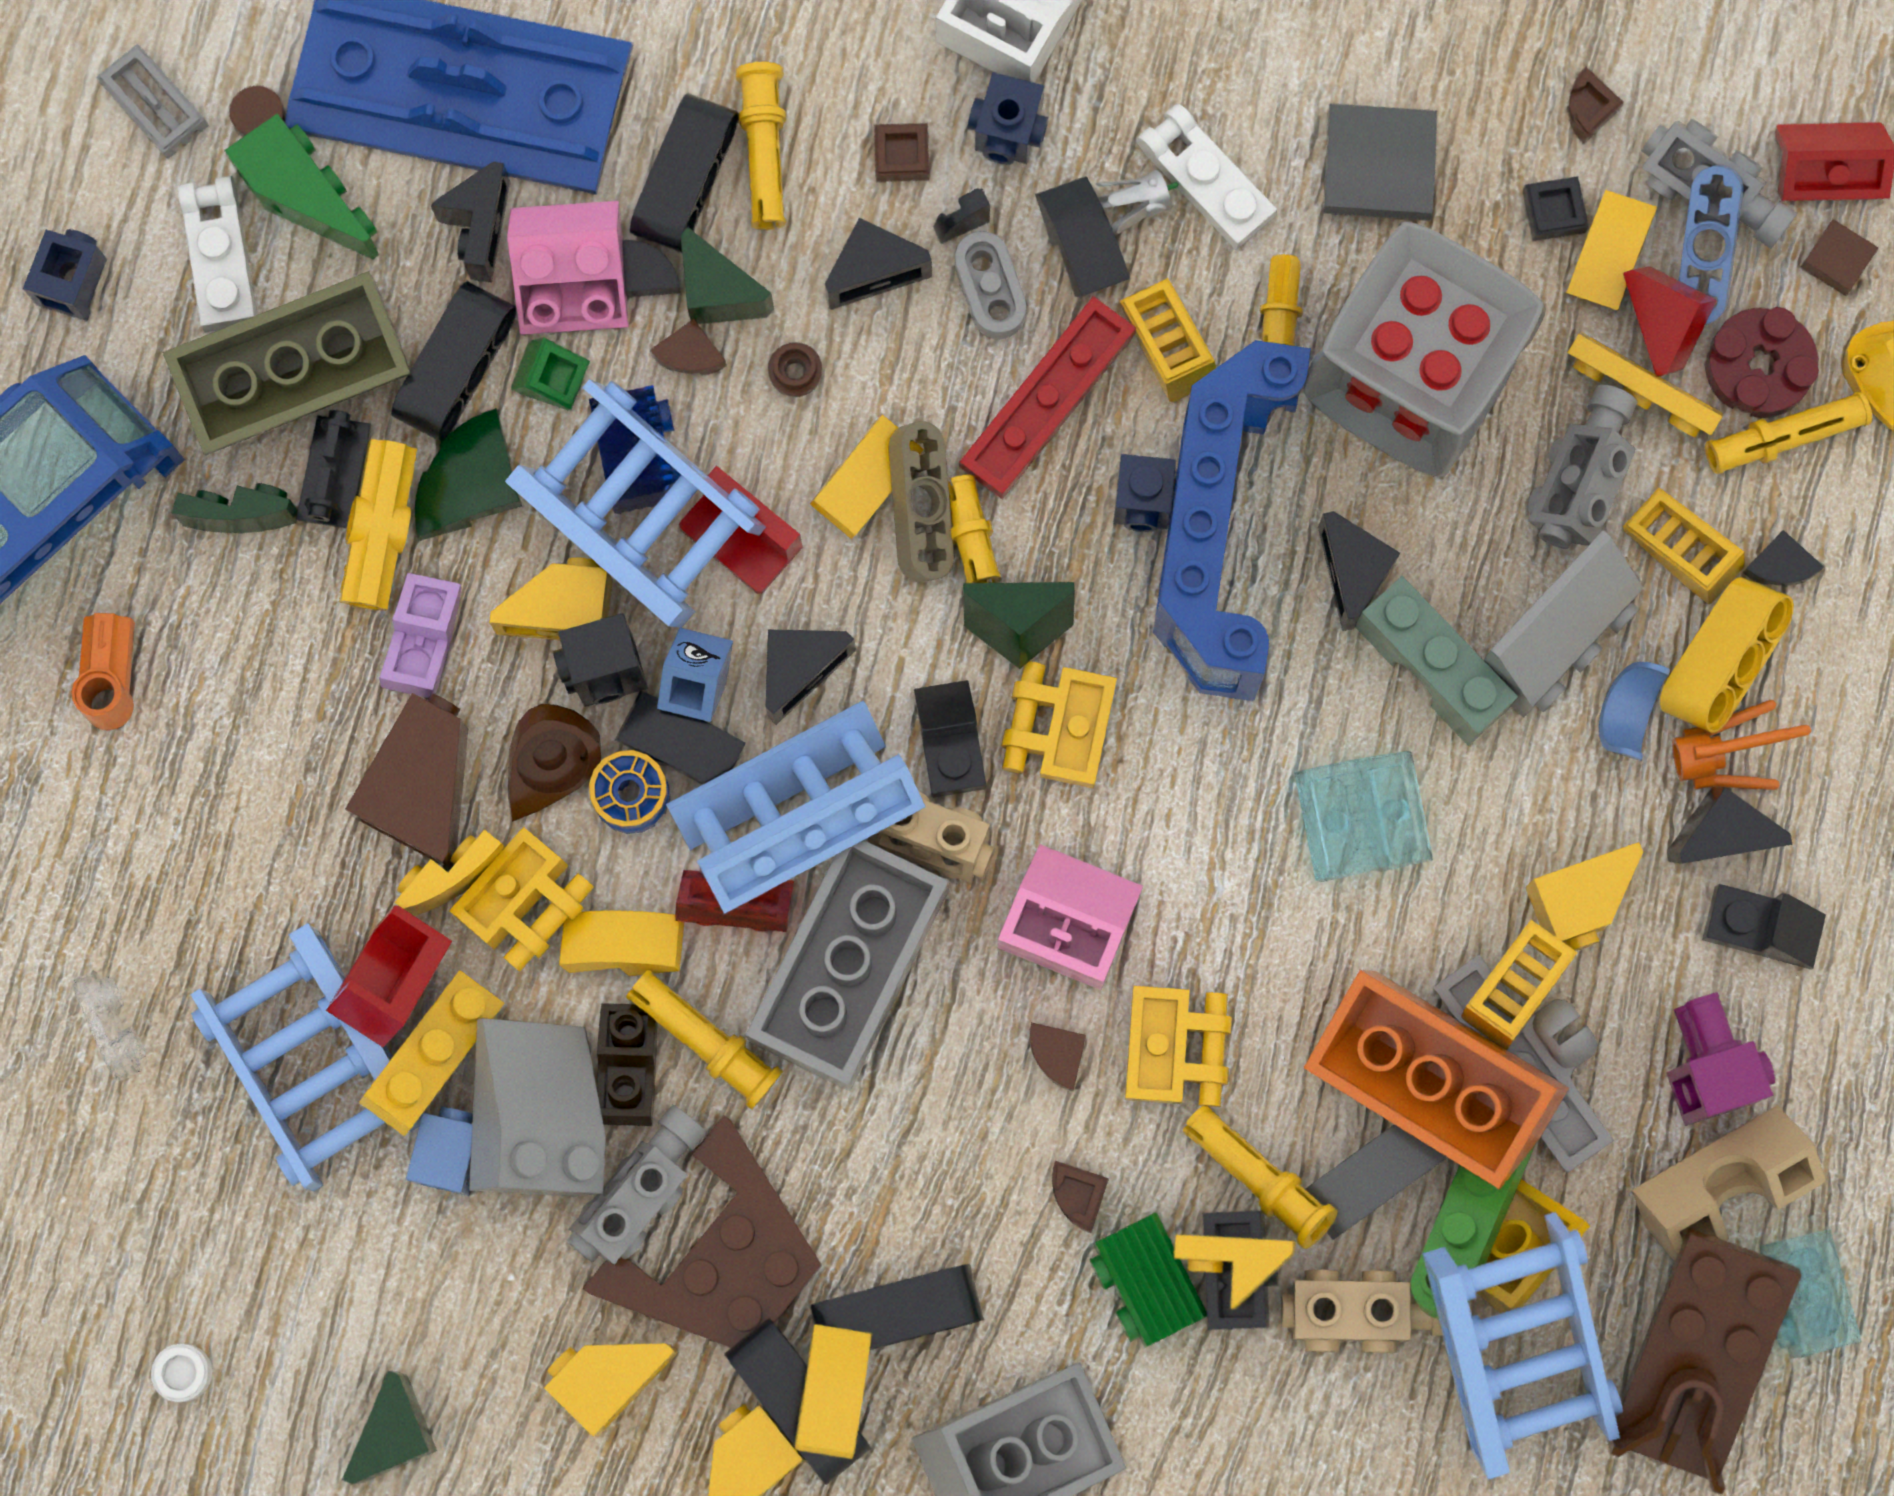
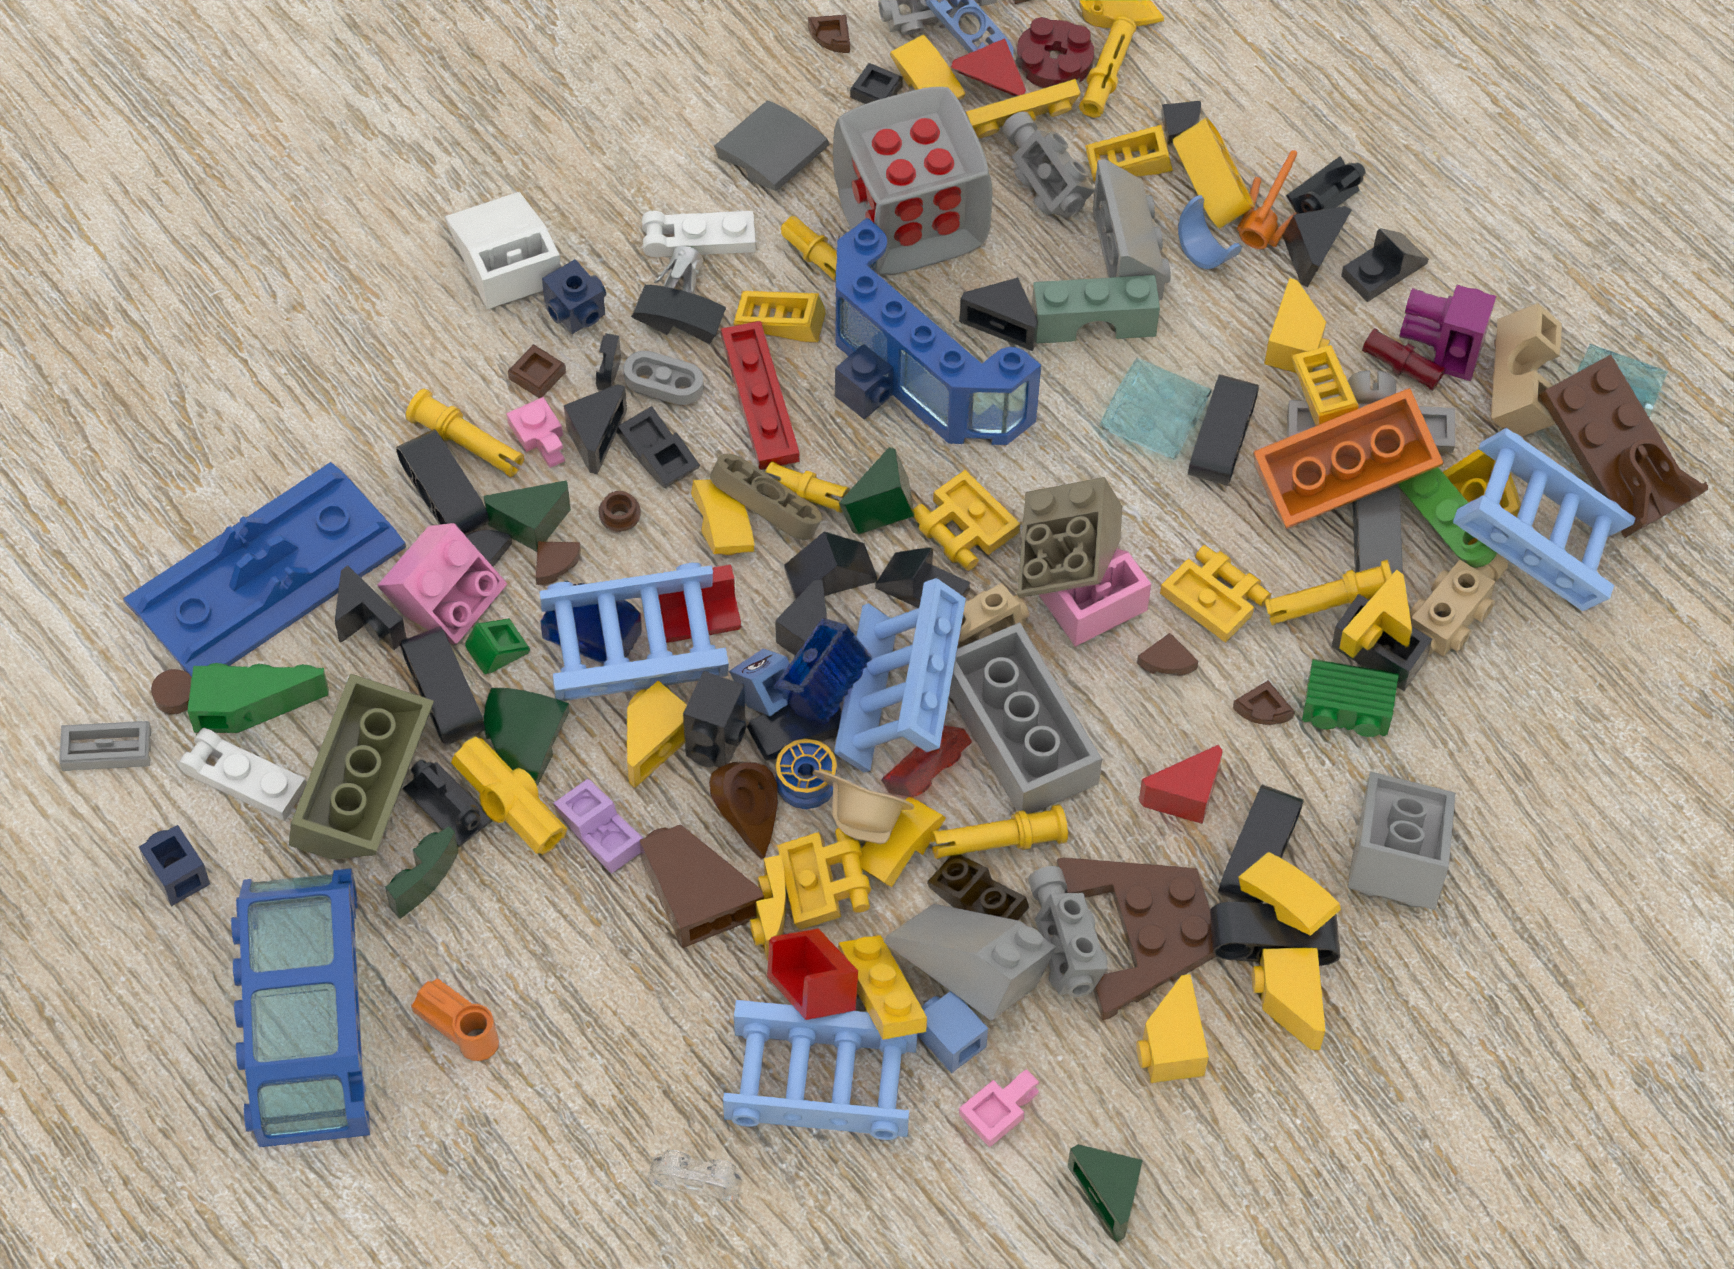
camera: 55 degrees left, 20 degrees down
none -> bright pink plate [506,397,565,468]
none -> black slope [616,406,700,488]
none -> clear blue brick [774,618,872,724]
none -> black slope [784,531,877,599]
none -> tan piece [813,770,914,844]
none -> bright pink plate [959,1069,1039,1148]
none -> dark tan slope [1017,477,1123,598]
none -> red slope [1139,744,1223,824]
none -> black beam [1188,374,1260,485]
none -> black hinge [1286,156,1366,214]
none -> dark red pin [1362,328,1446,391]

